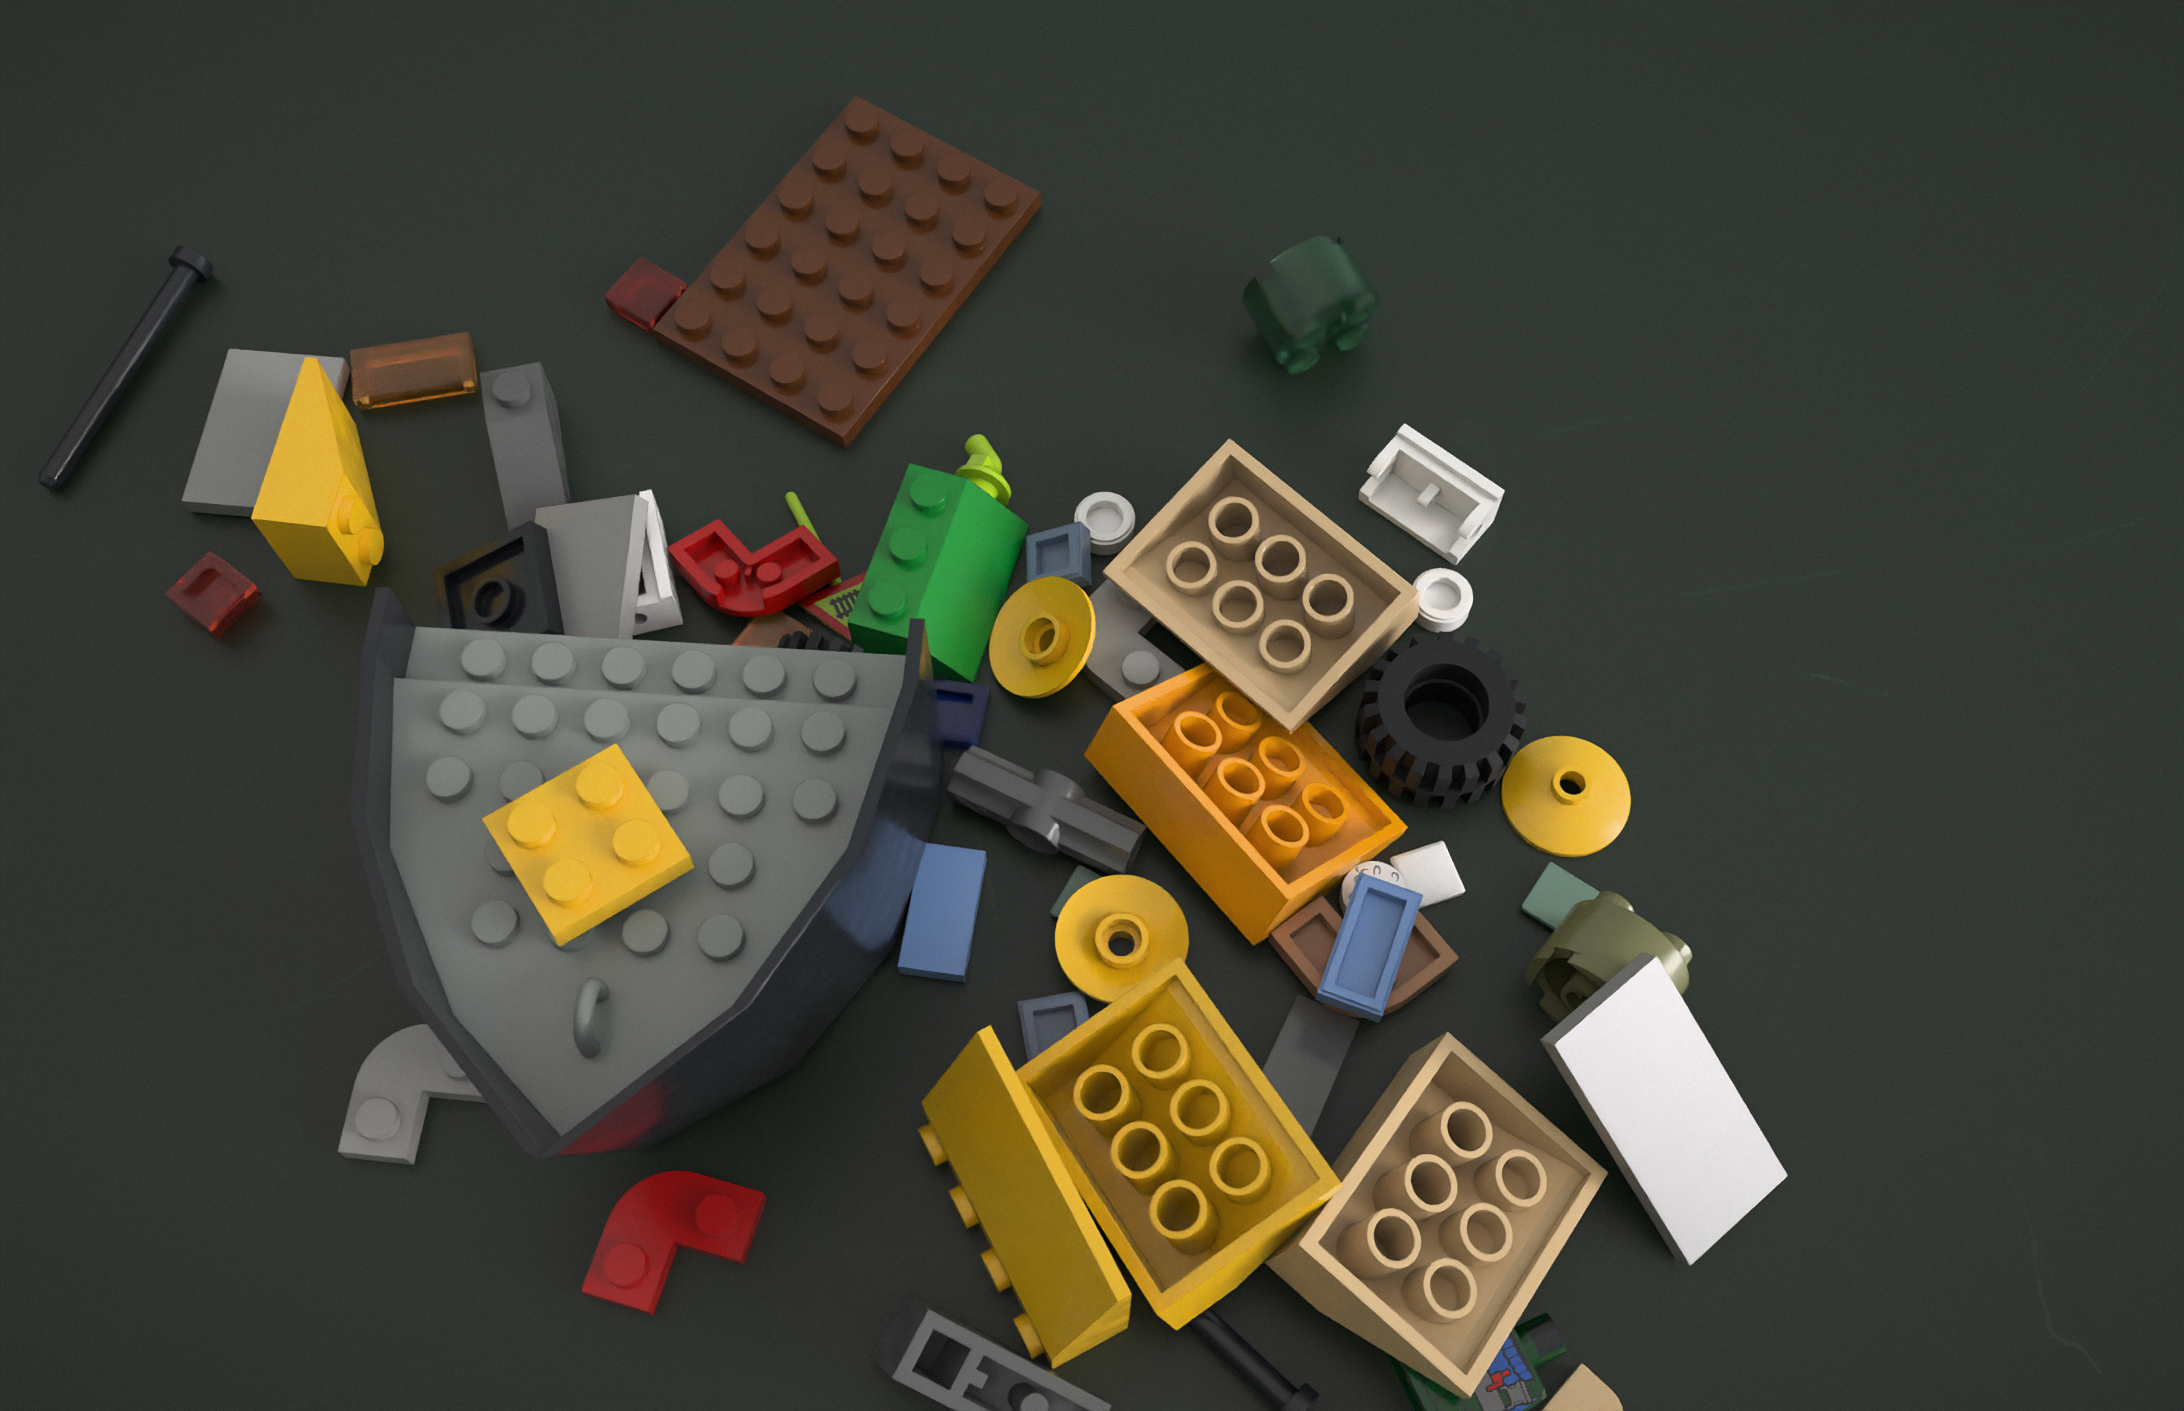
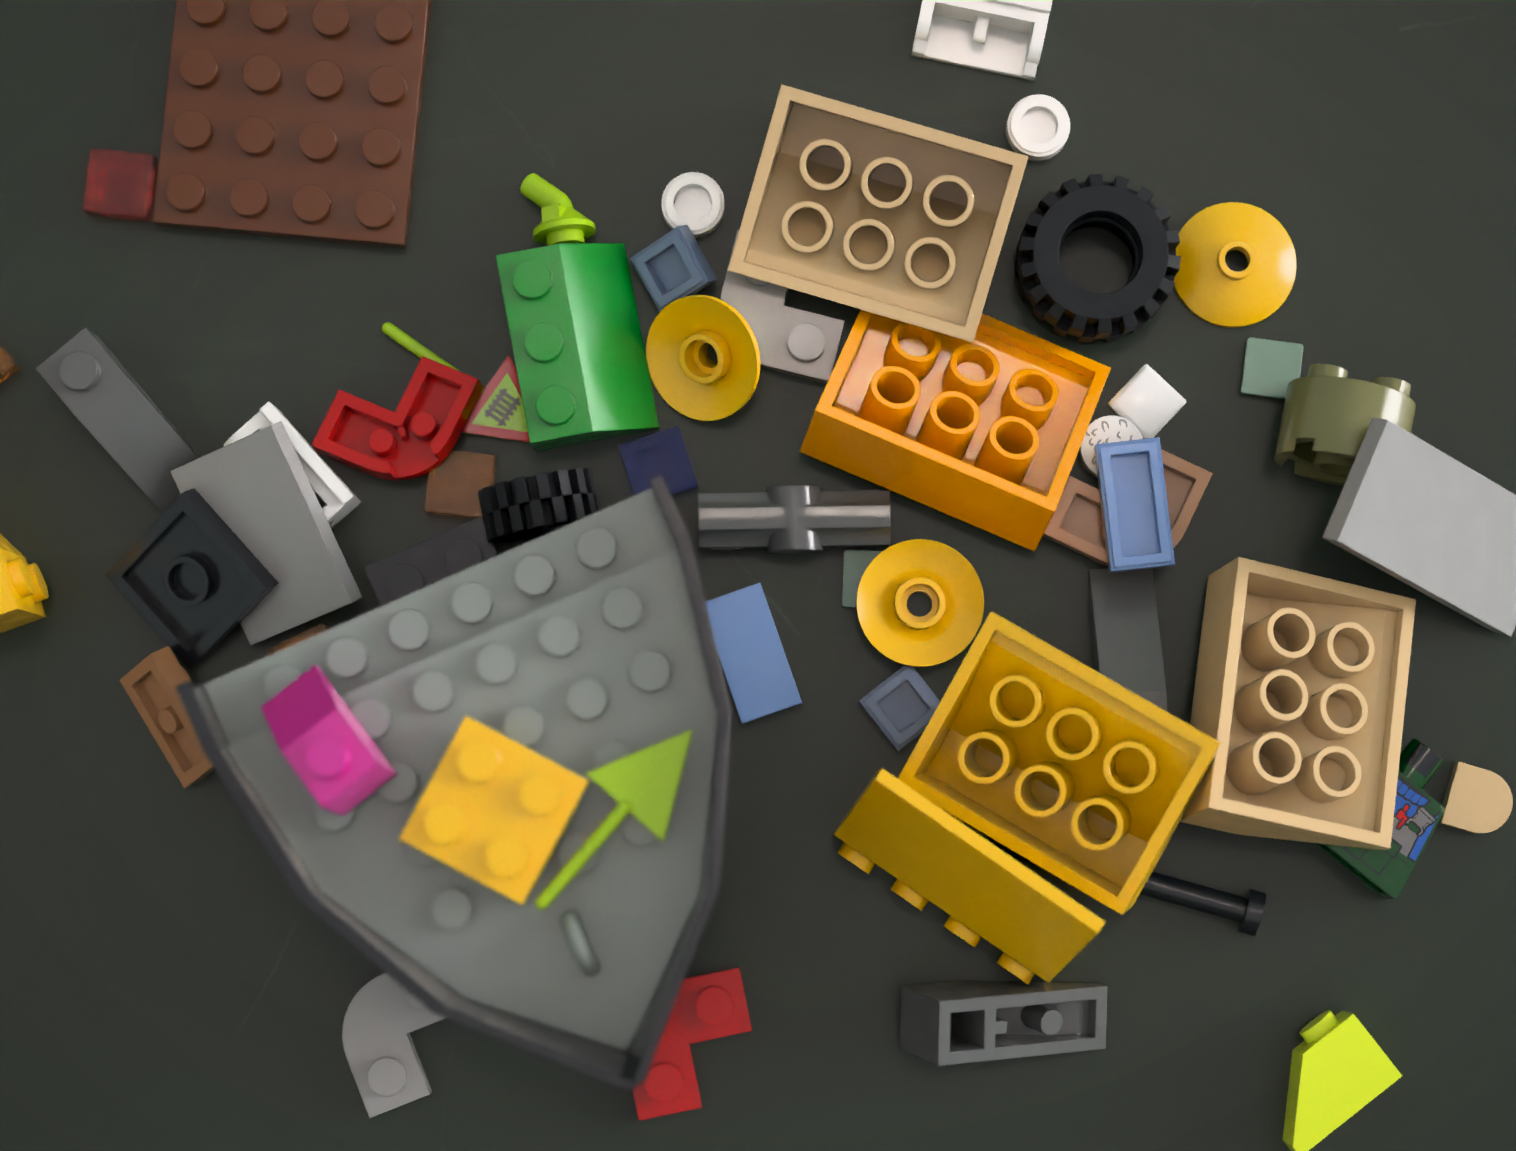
camera: 25 degrees left, 20 degrees up
none -> dark pink slope [261,665,398,816]
none -> lime piece [535,729,693,910]

